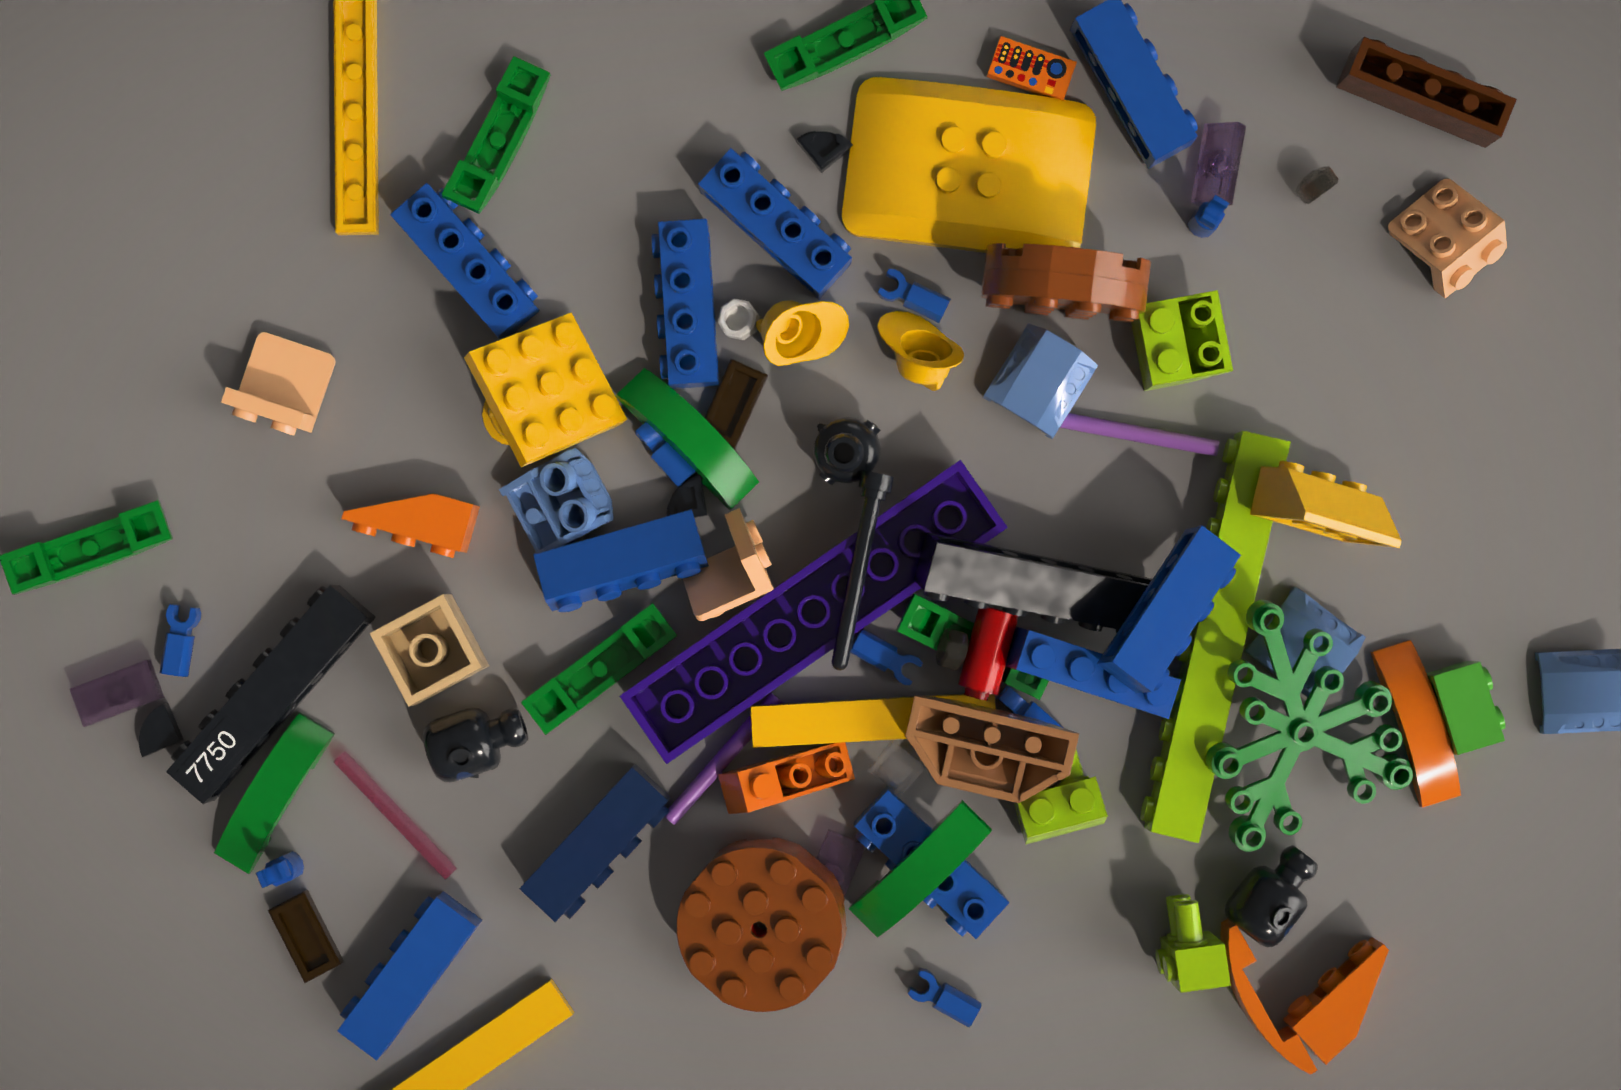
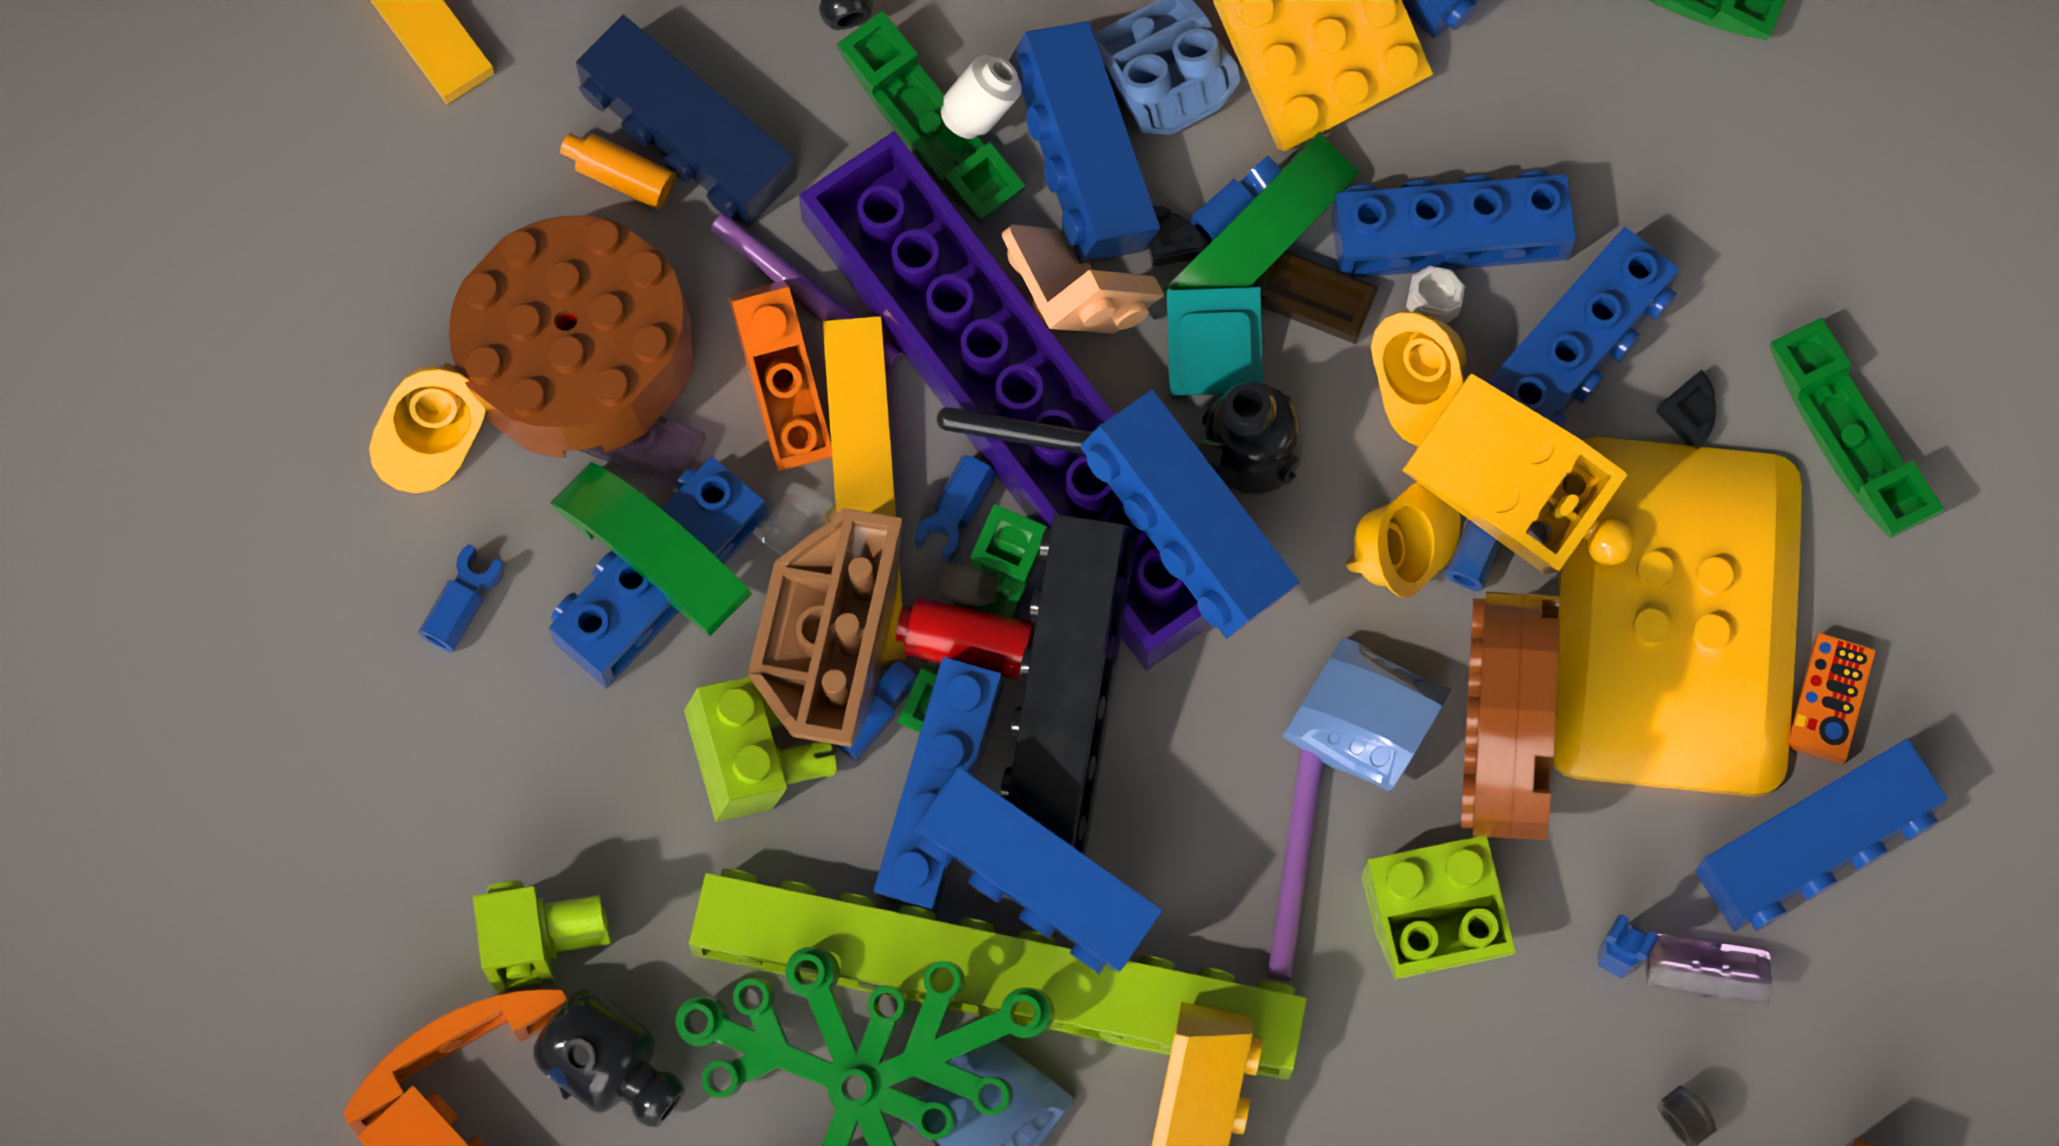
camera: 85 degrees right, 15 degrees down
none -> yellow piece [369,362,485,493]
none -> light orange cylinder [560,133,676,210]
none -> white brick [941,55,1022,139]
none -> blue brick [1080,389,1300,639]
none -> teal piece [1166,287,1263,396]
none -> yellow slope [1402,373,1634,575]

